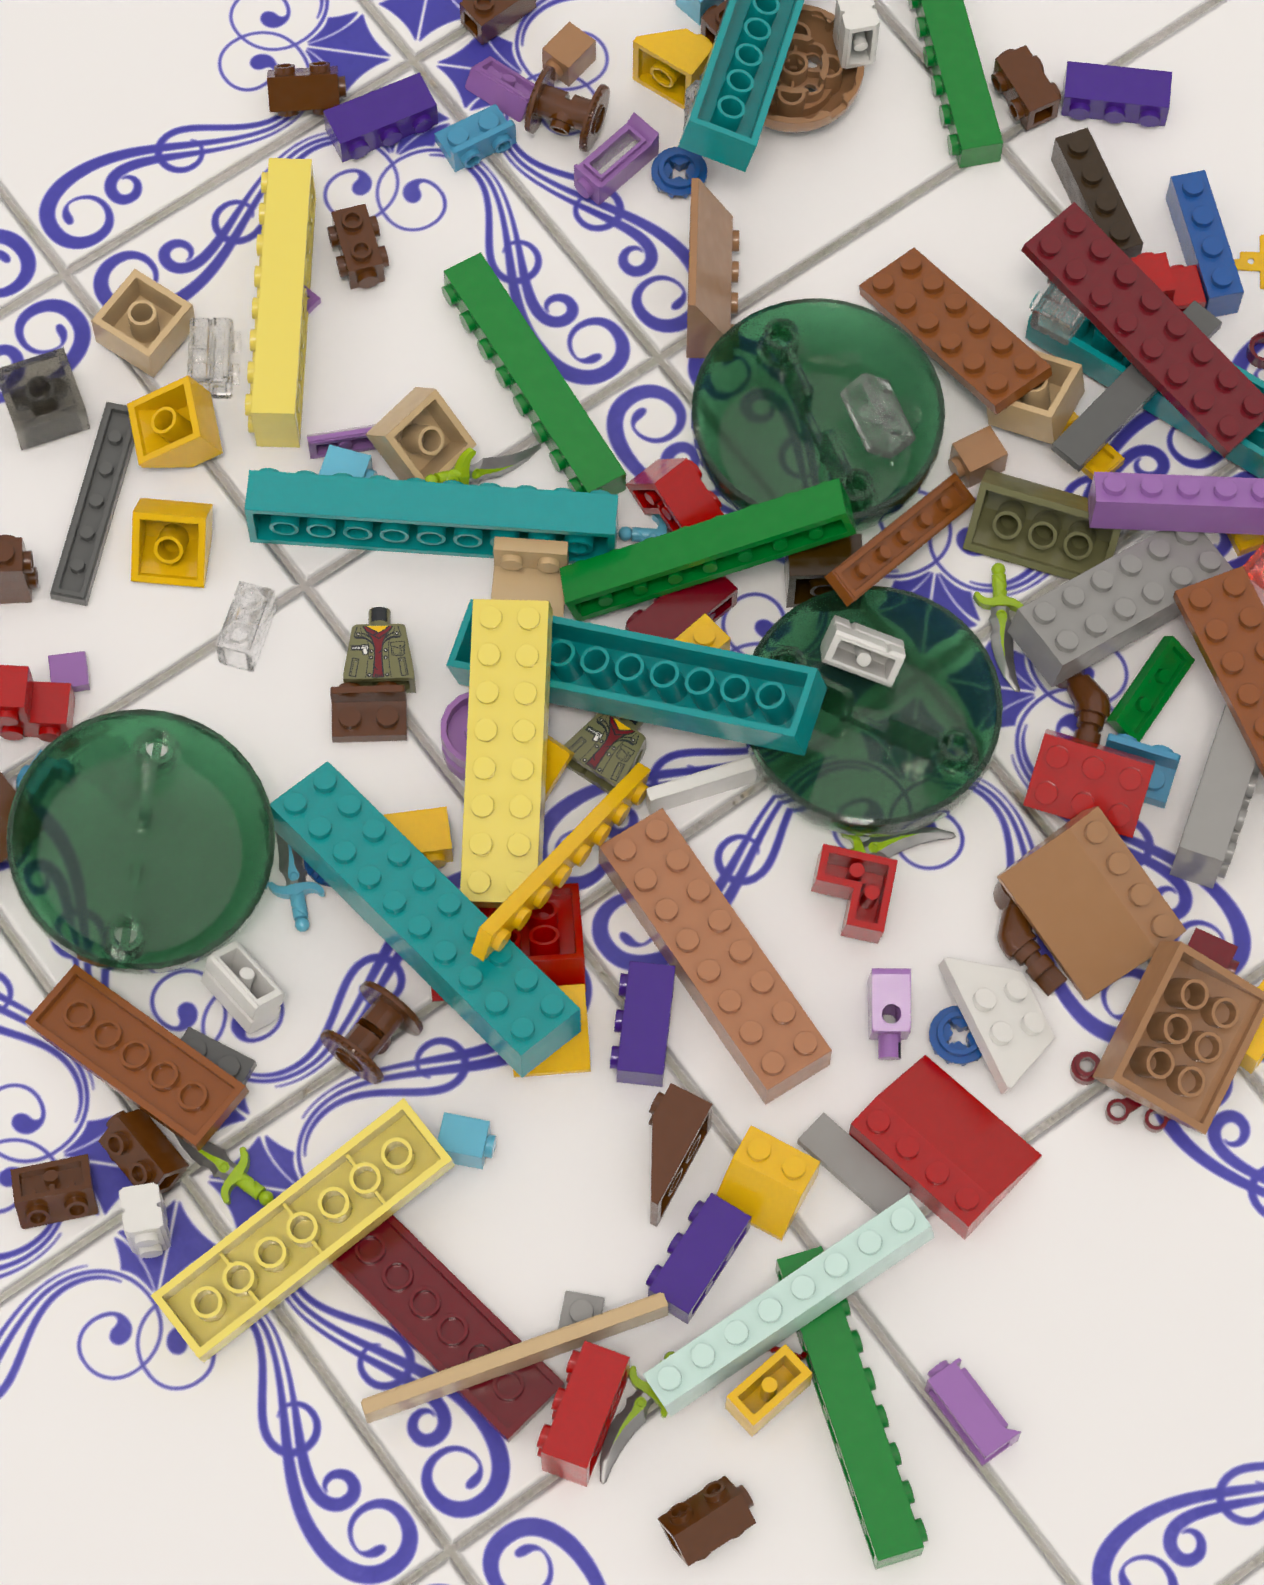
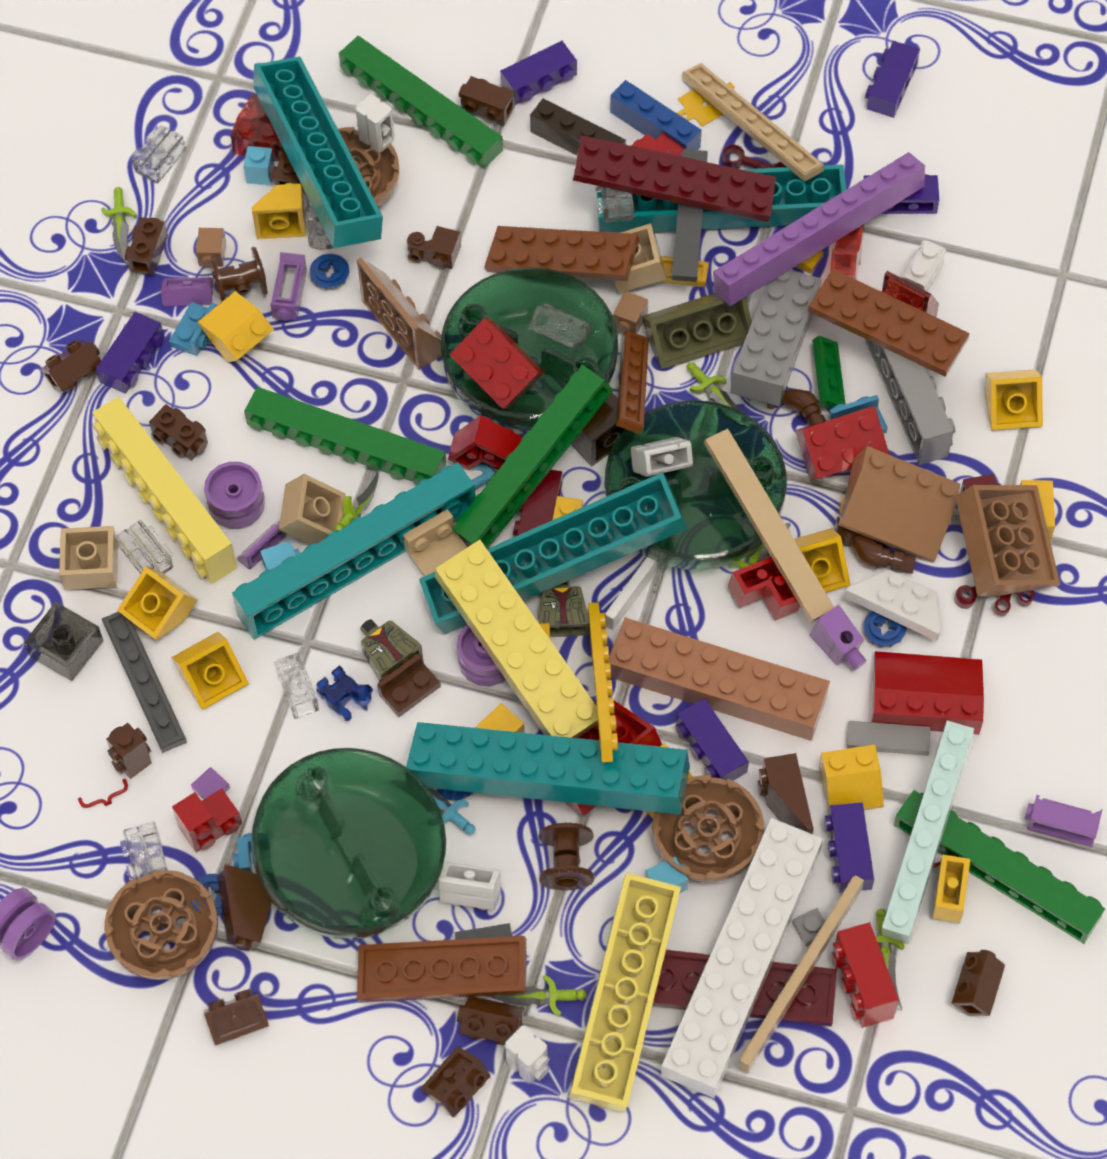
camera: 35 degrees left, 5 degrees down
none -> yellow slope [197,291,274,362]
none -> medium lavender wheel [204,461,265,529]
none -> clear blue animal [316,665,373,721]
none -> reddish brown brick [407,226,461,269]
none -> red brick [450,318,545,409]
none -> medium nougat brick [653,775,764,882]
none -> white brick [661,818,823,1098]
none -> tan tile [704,429,834,623]
none -> yellow slope [794,528,851,592]

